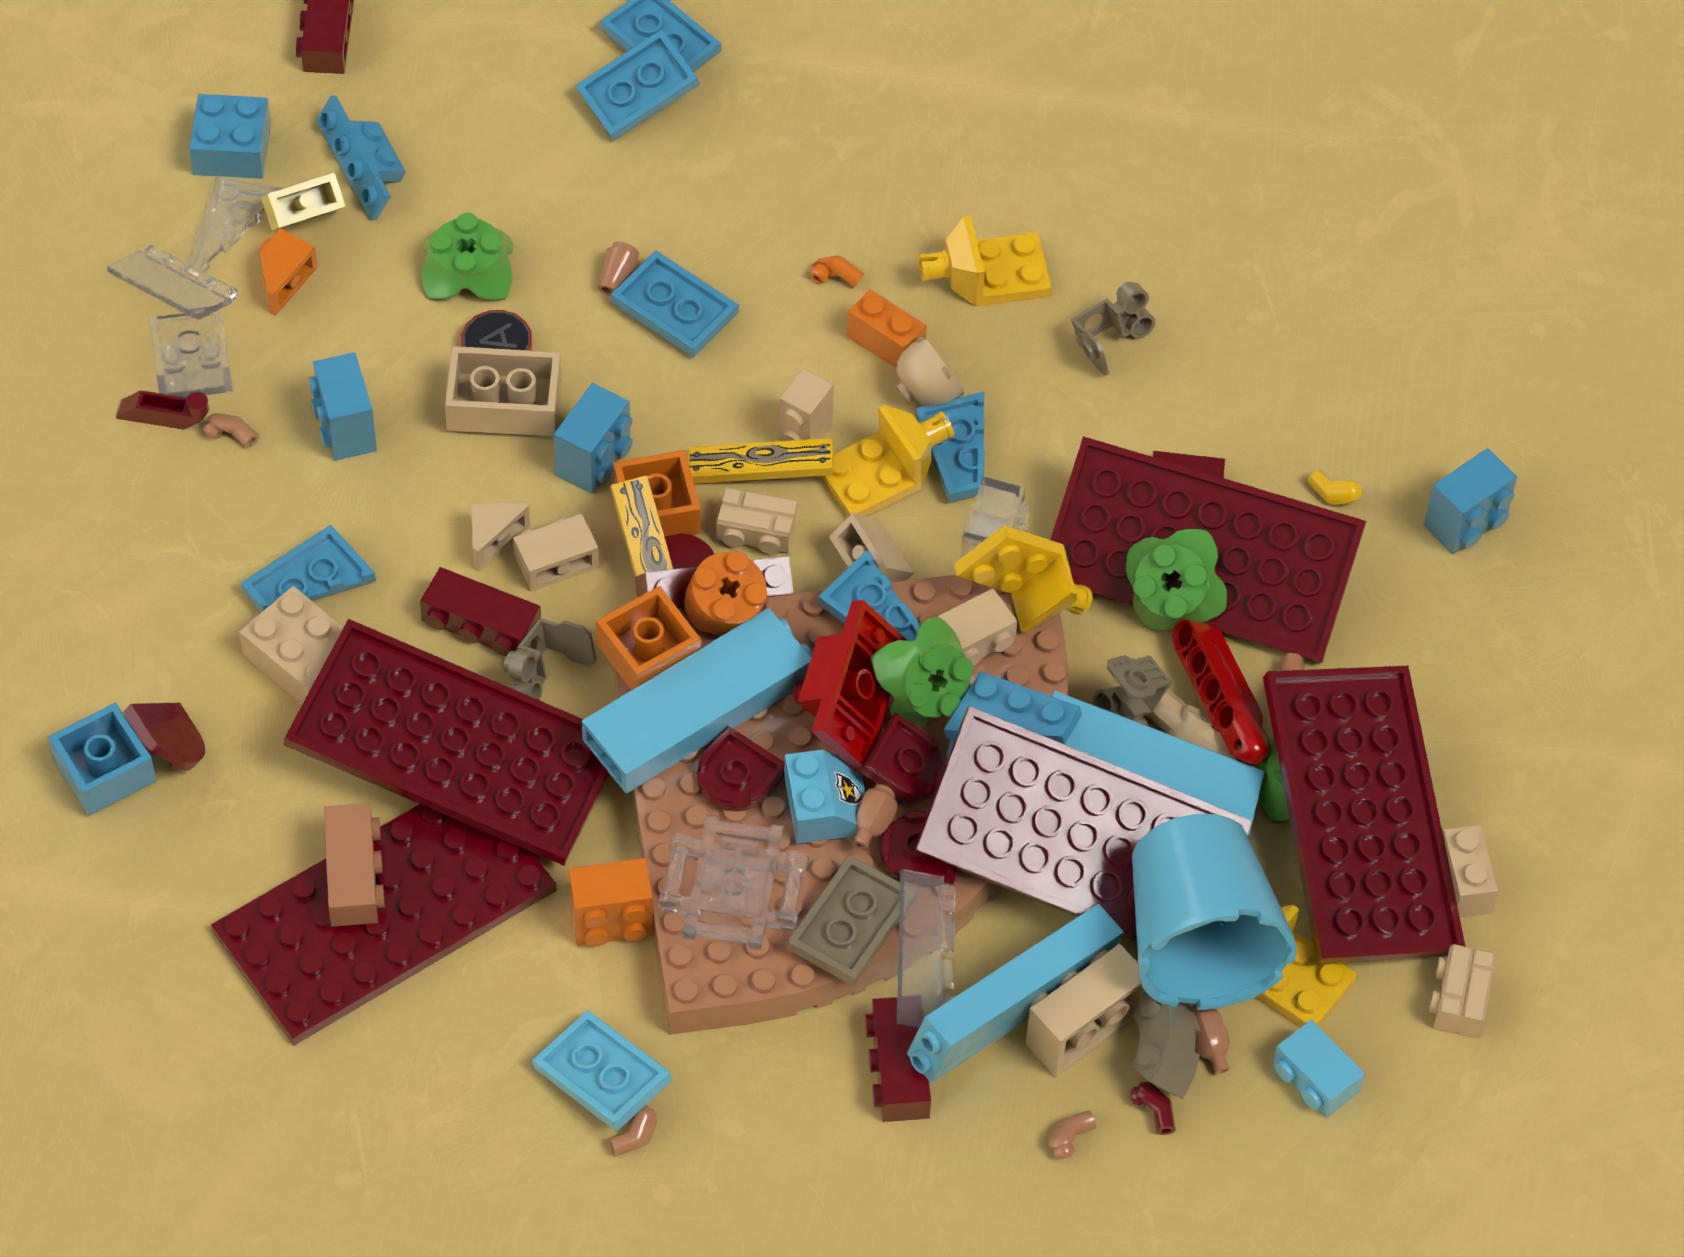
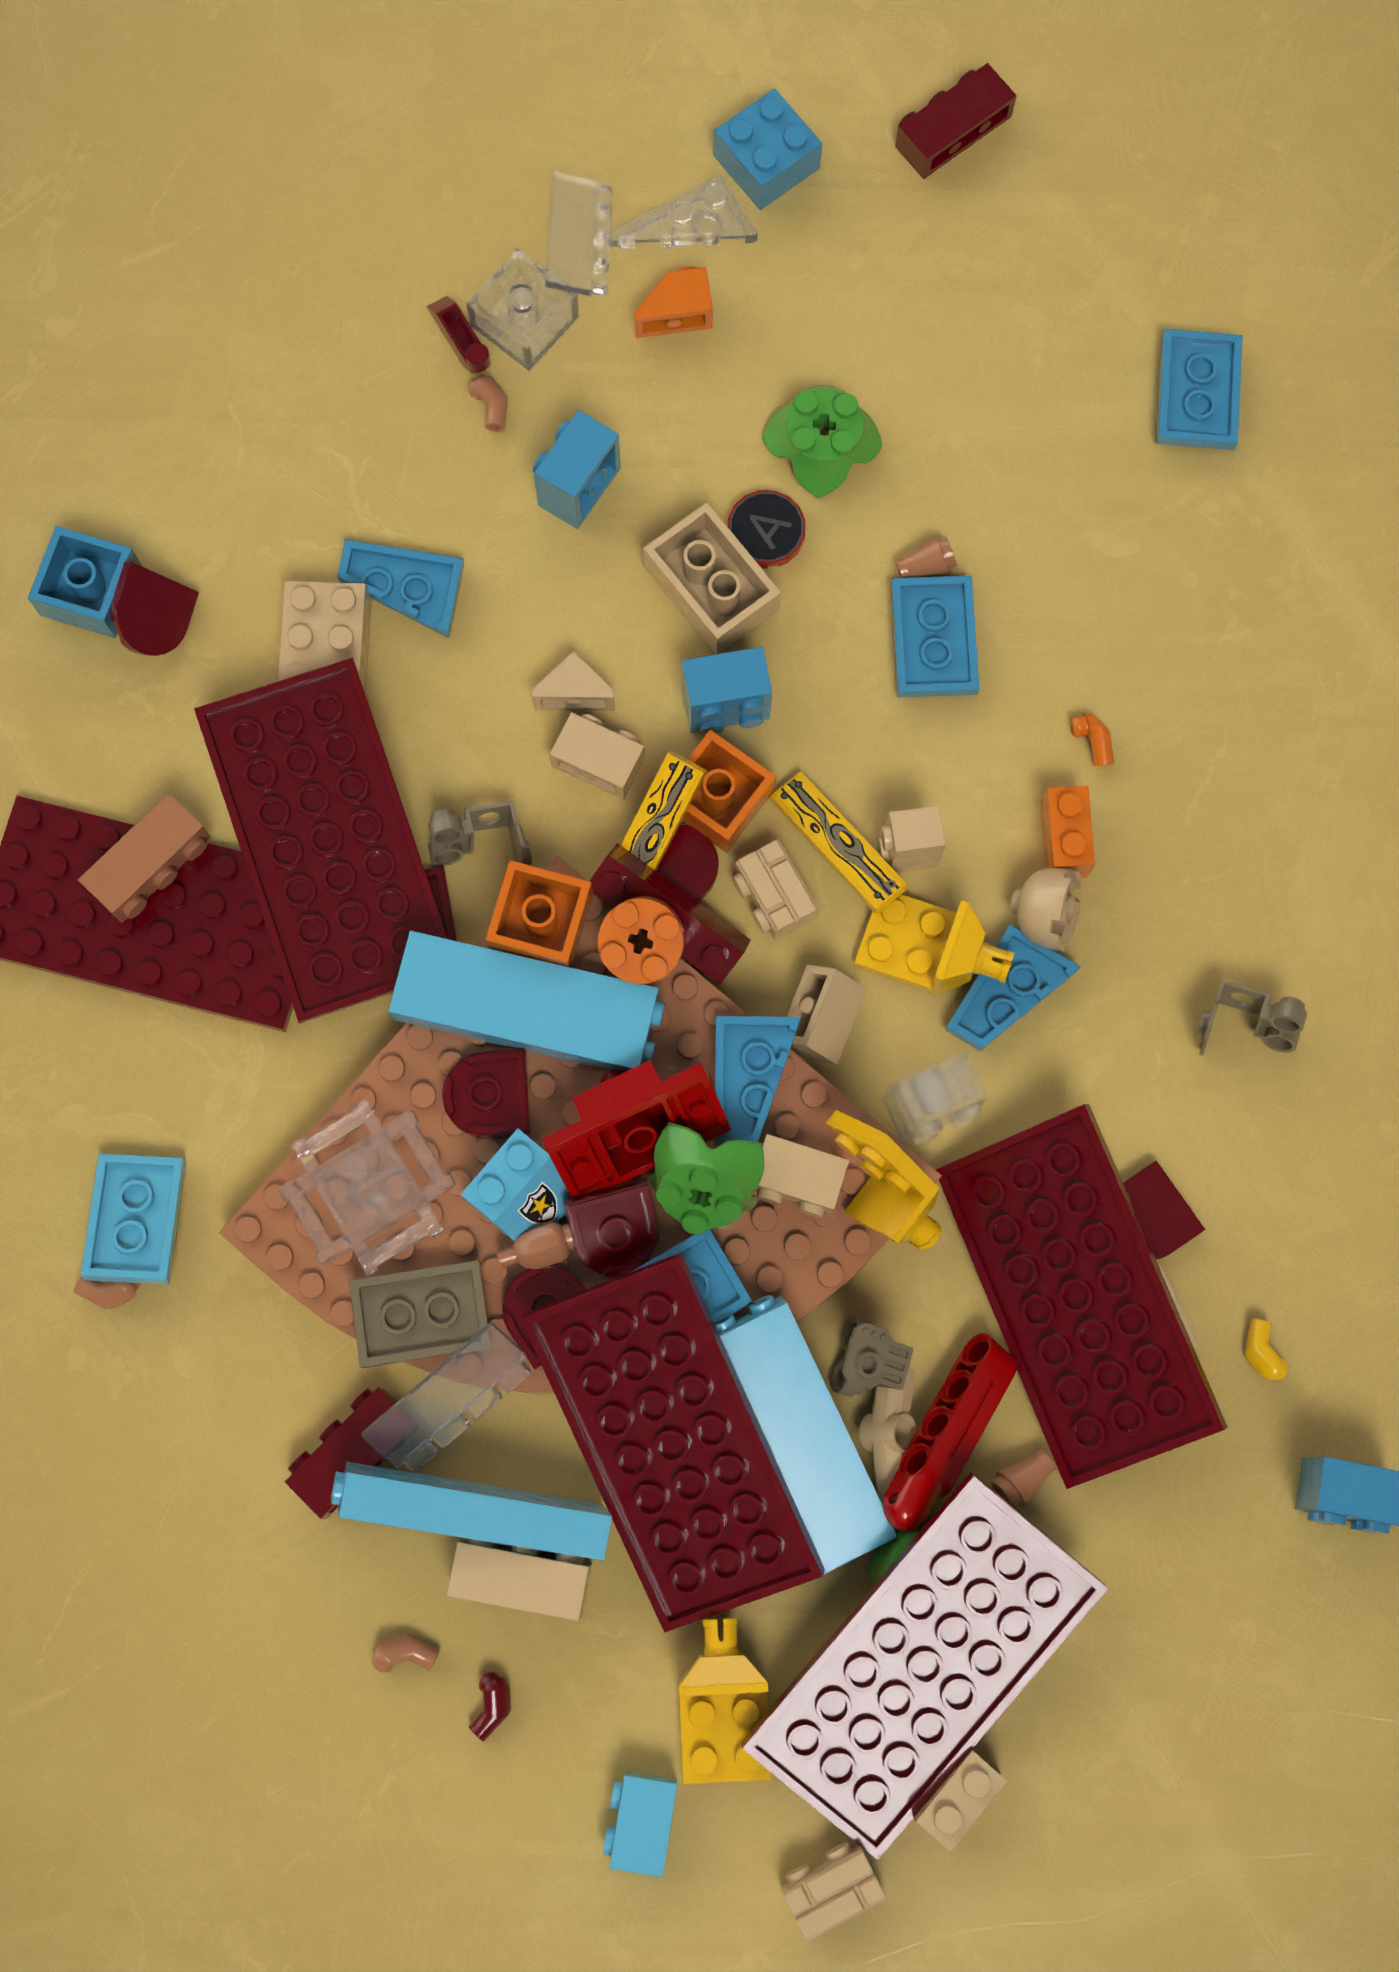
camera: 50 degrees right, 20 degrees up
light yellow brick [261,173,346,231] -> none
dark azure bracket [317,96,406,220] -> none
dark red brick [420,567,541,656] -> none
orange brick [569,858,654,947] -> none
dark azure plate [575,29,700,141] -> none
yellow plate [918,215,1052,307] -> none
dark azure wing [944,671,1082,745] -> none
bright green brick [1126,529,1227,630] -> none
dark tan brick [1131,994,1200,1099] -> none
medium azure cone [1132,814,1297,1010] -> none
nougat plant [1191,1005,1230,1074] -> none

